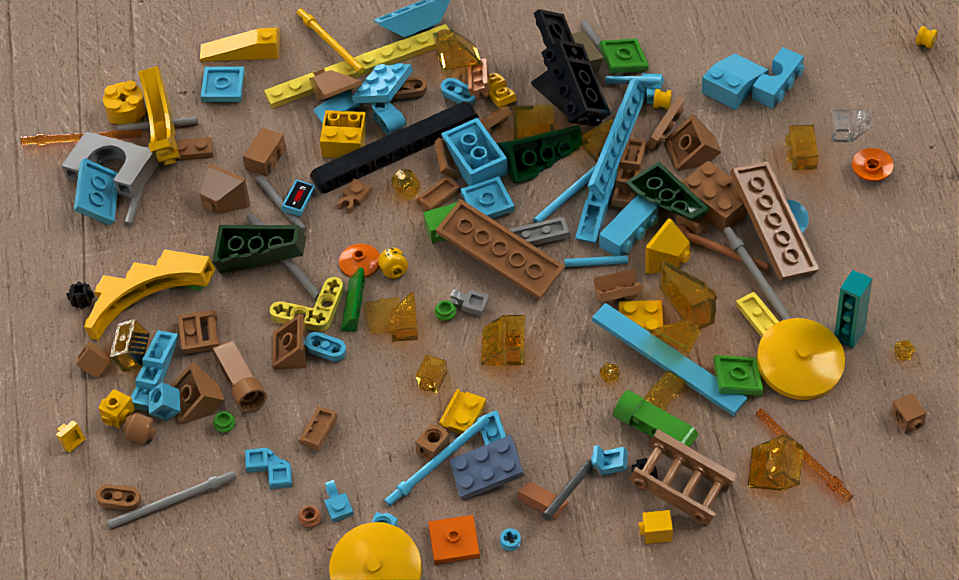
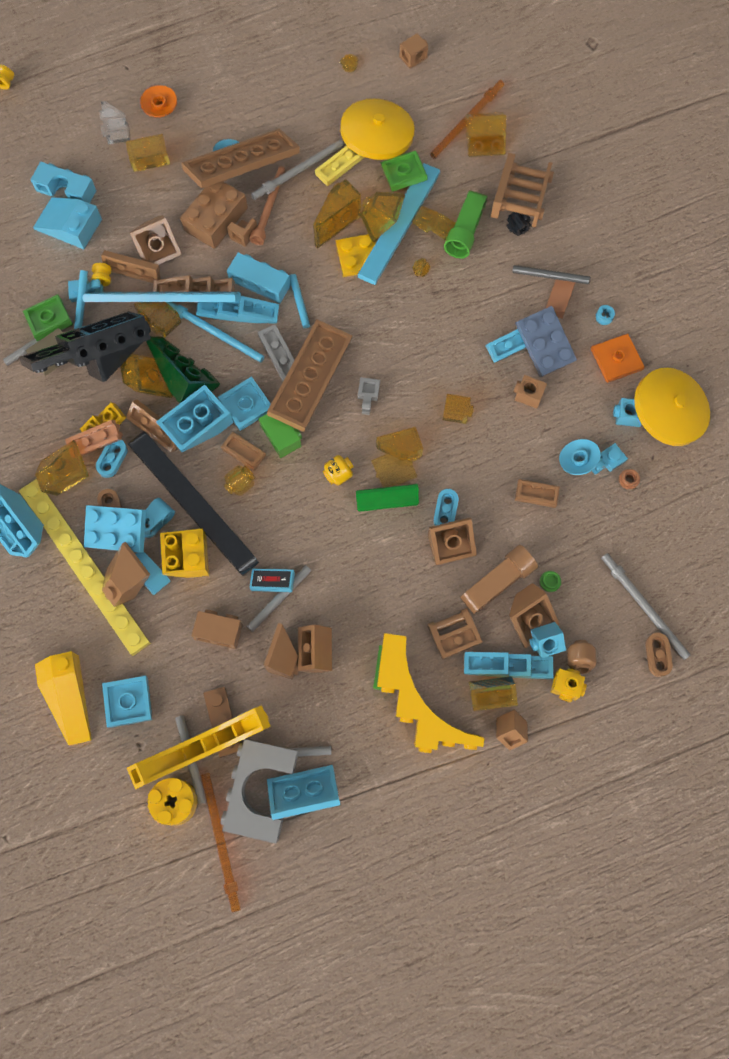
camera: 105 degrees left, 20 degrees up
yellow tile [56,421,86,453] -> none
black gear [66,281,95,309] -> none
dark green wedge [212,225,306,273] -> none
medium azure tile [245,448,292,489] -> none
light grey bar [246,213,320,300] -> none
light yellow beam [270,277,344,332] -> none
yellow bar [297,8,365,74] -> none
medium nougat plate [338,179,372,214] -> none
orange dish [339,244,380,278] -> none
medium azure bar [384,415,490,507] -> none
medium nougat plate [435,137,460,179] -> none
bright green plate [435,300,456,321] -> none
yellow plate [439,389,487,435] -> none
clear yellow slope [481,315,526,366] -> none
medium azure bracket [591,445,628,475] -> none
medium nougat bracket [593,269,643,304] -> none
dark green wedge [626,161,709,221] -> none
yellow brick [638,510,673,544] -> none
yellow slope [645,218,691,274] -> none
teal brick [834,270,872,349] -> none
none -> medium nougat brick [298,625,332,673]
none -> medium azure dish [559,439,601,475]

